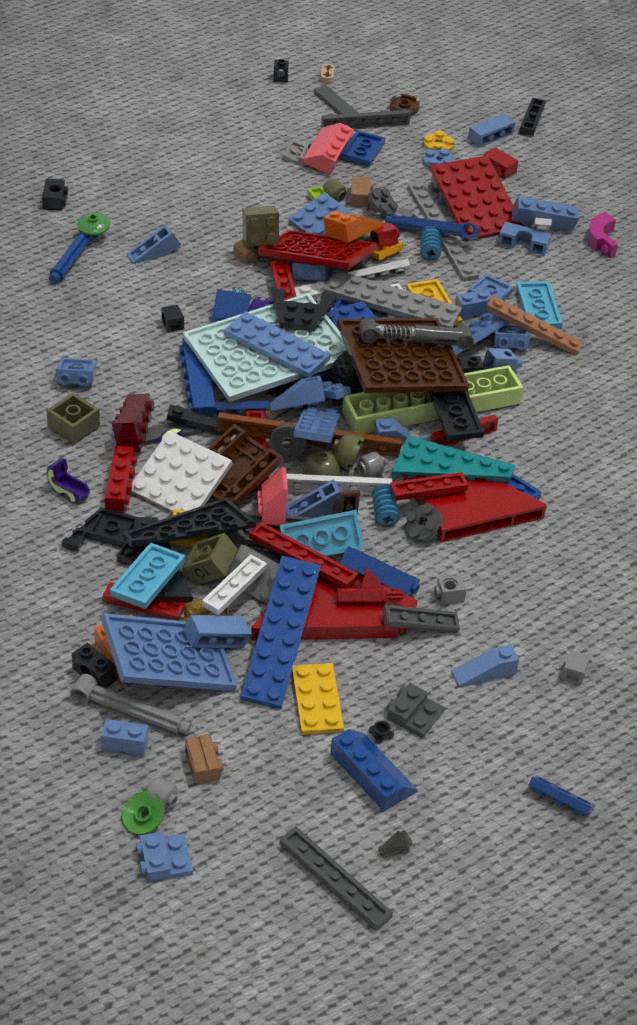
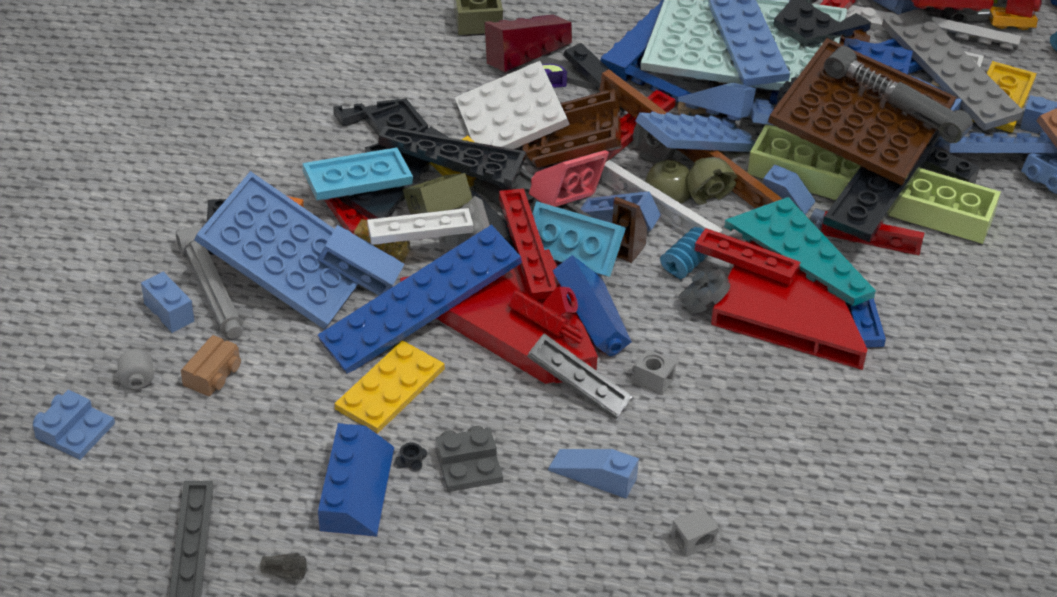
camera: 45 degrees right, 0 degrees up
dark purple animal [47,458,90,504] -> none
red brick [105,445,137,513] -> none
bright green dish [122,791,165,835] -> none
light grey head [357,452,386,478] -> none
medium blue torso [483,348,522,372] -> none

